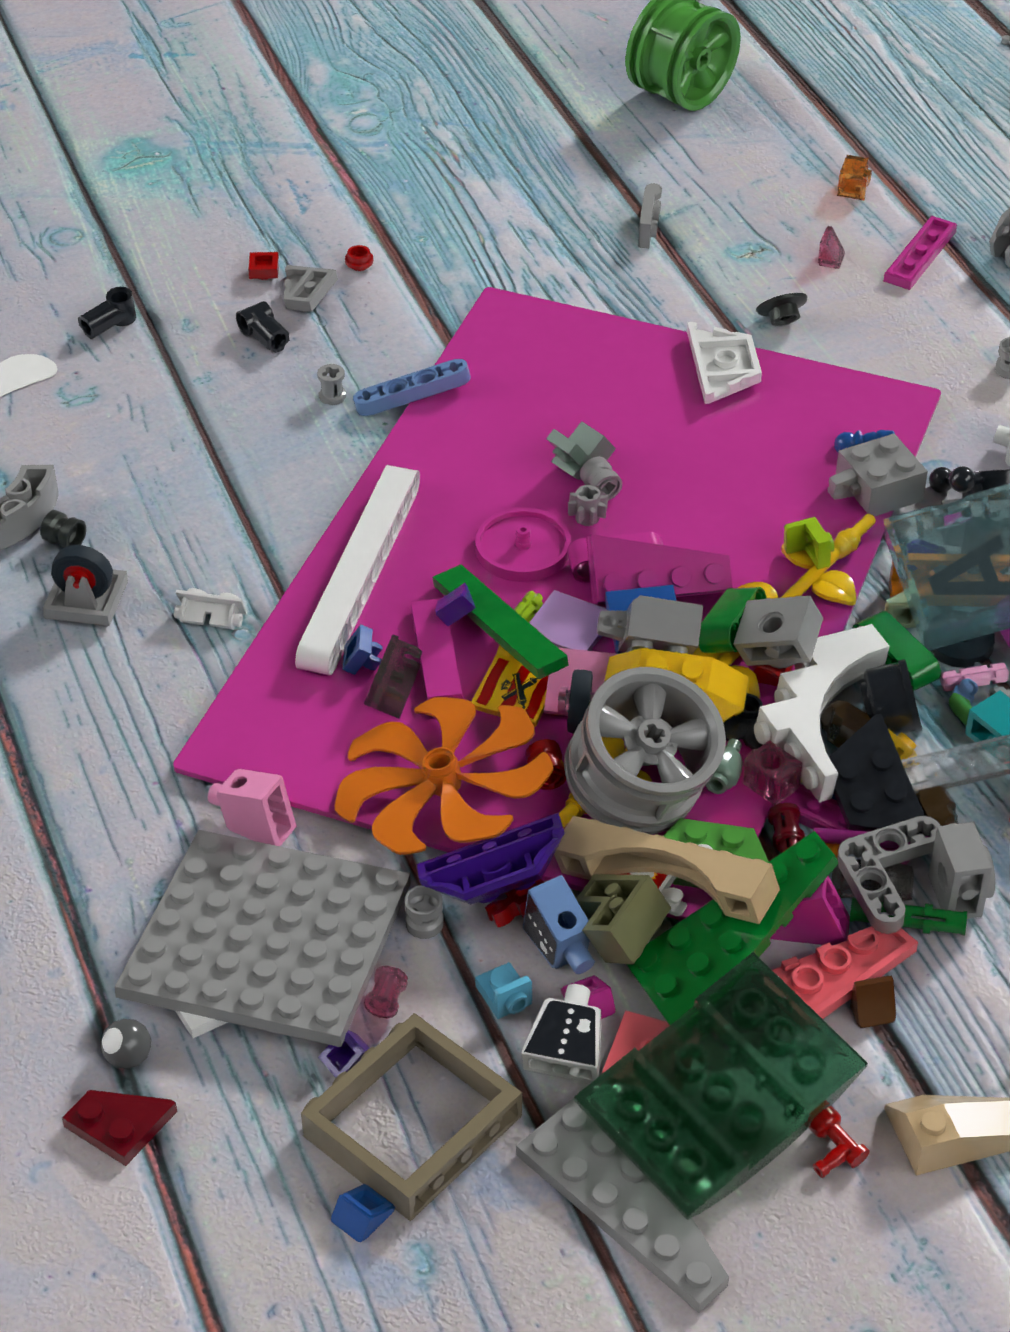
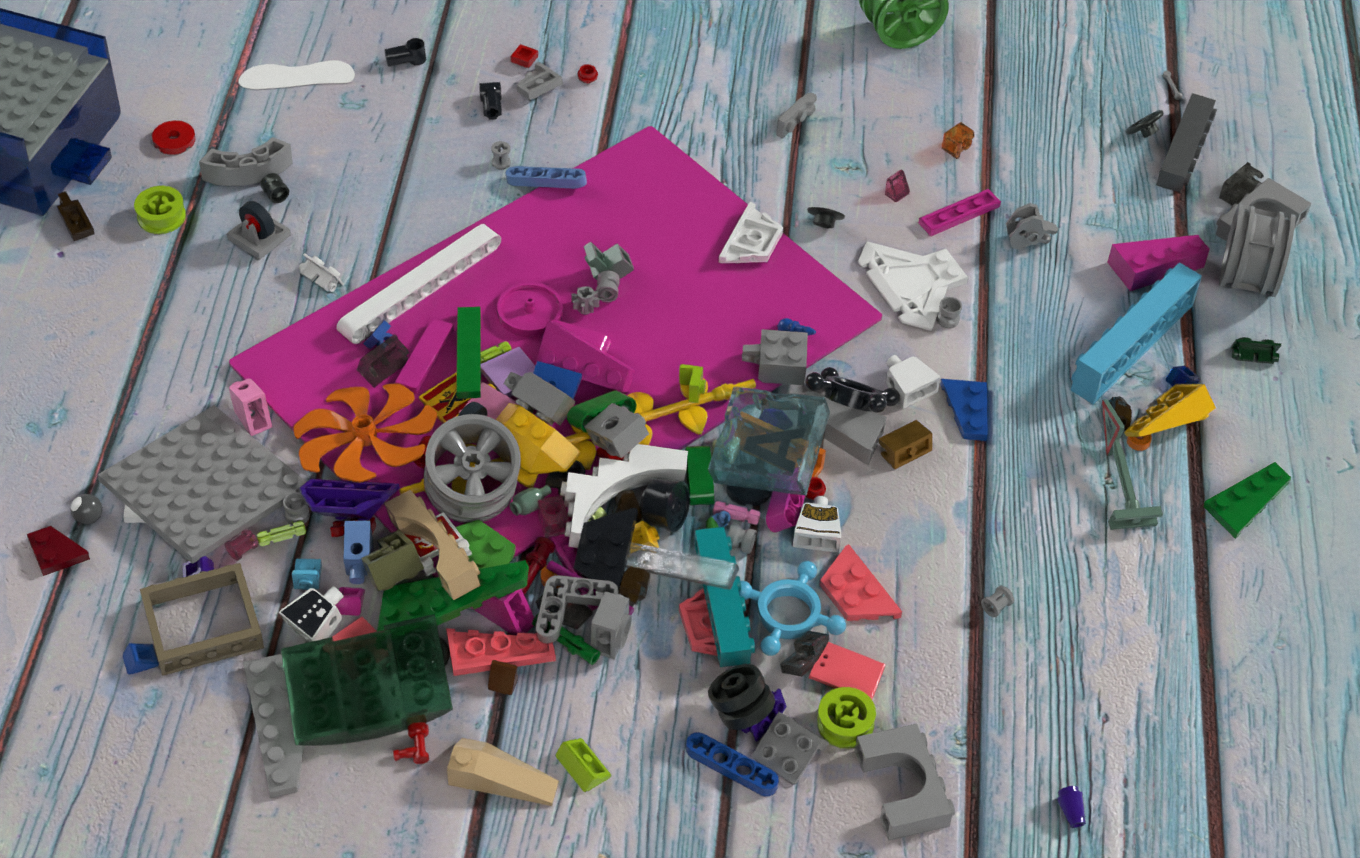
camera: 25 degrees right, 5 degrees up
dark purple slope [435,583,476,626] -> none
none -> lime axle [257,520,306,547]
none -> white plate [858,241,968,331]

